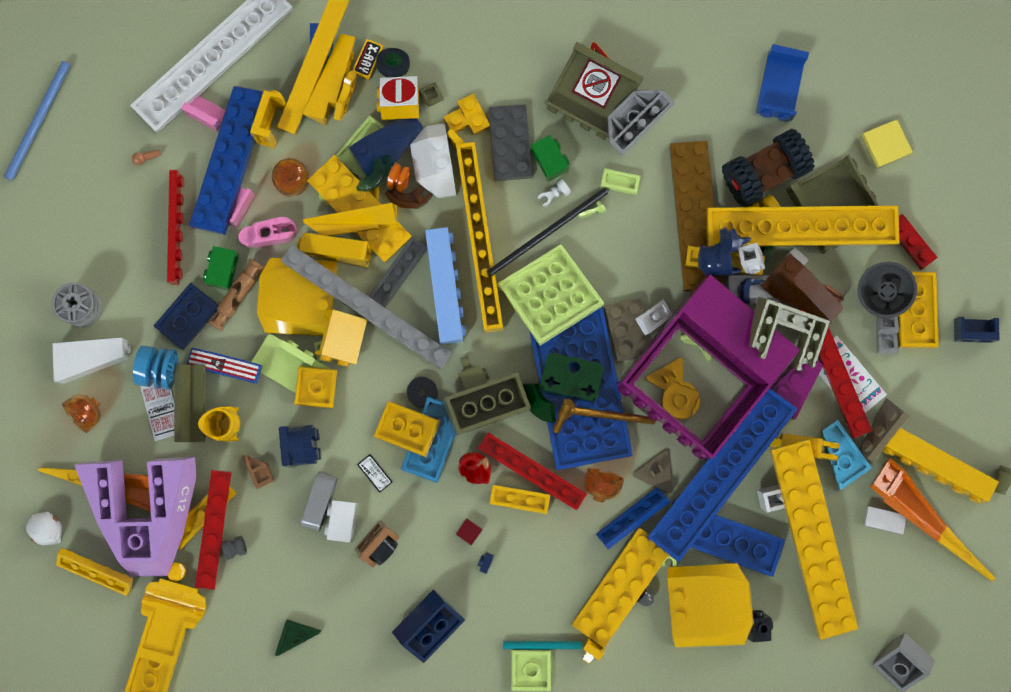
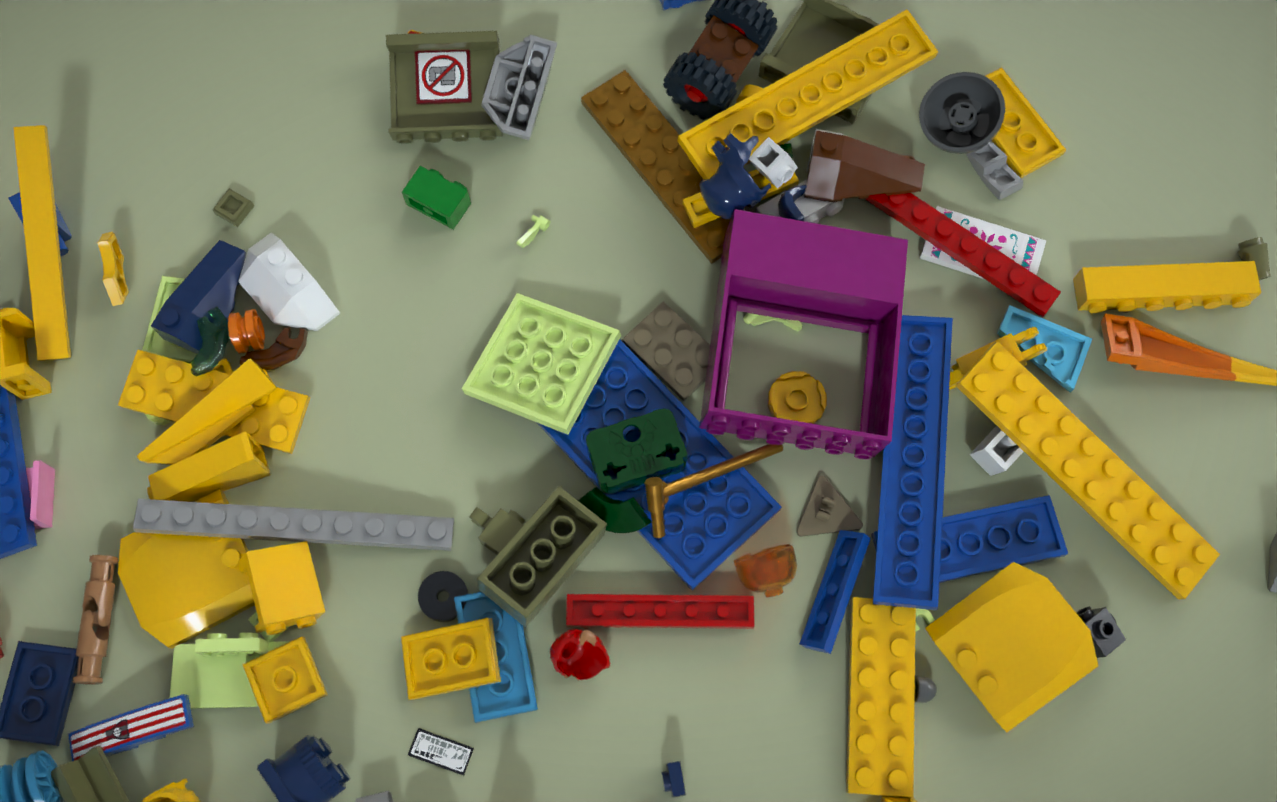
camera: 30 degrees left, 10 degrees down
green brick [203,246,239,290] -> none
bright pink piece [238,217,297,248] -> none
clear orange cylinder [272,158,309,197] -> none
yellow wedge [303,34,356,125] -> none
tile [352,39,384,80] -> none
dark grey plate [369,236,428,308] -> none
black wheel [376,48,410,77] -> none
piece [376,76,419,120] -> none
light blue brick [425,227,466,345] -> none
yellow plate [444,108,469,133] -> none
yellow tile [447,129,464,148] -> none
yellow brick [456,142,503,334] -> none
dark red tile [456,518,483,546] -> none
yellow plate [457,93,490,135] -> none
black piece [486,188,608,277] -> none
dark grey plate [489,104,532,181] -> none
yellow plate [489,485,550,514] -> none
white piece [538,179,571,207] -> none
yellowish green tile [600,168,641,195] -> none
white plate [635,299,672,335] -> none
yellow piece [646,358,683,391] -> none
olive wedge [749,297,830,371] -> none
magenta wing [771,360,823,420] -> none
dark tan wing [859,398,909,462] -> none
white tile [863,506,906,534] -> none
red plate [899,213,938,270] -> none
dark blue panel [954,316,1000,343] -> none

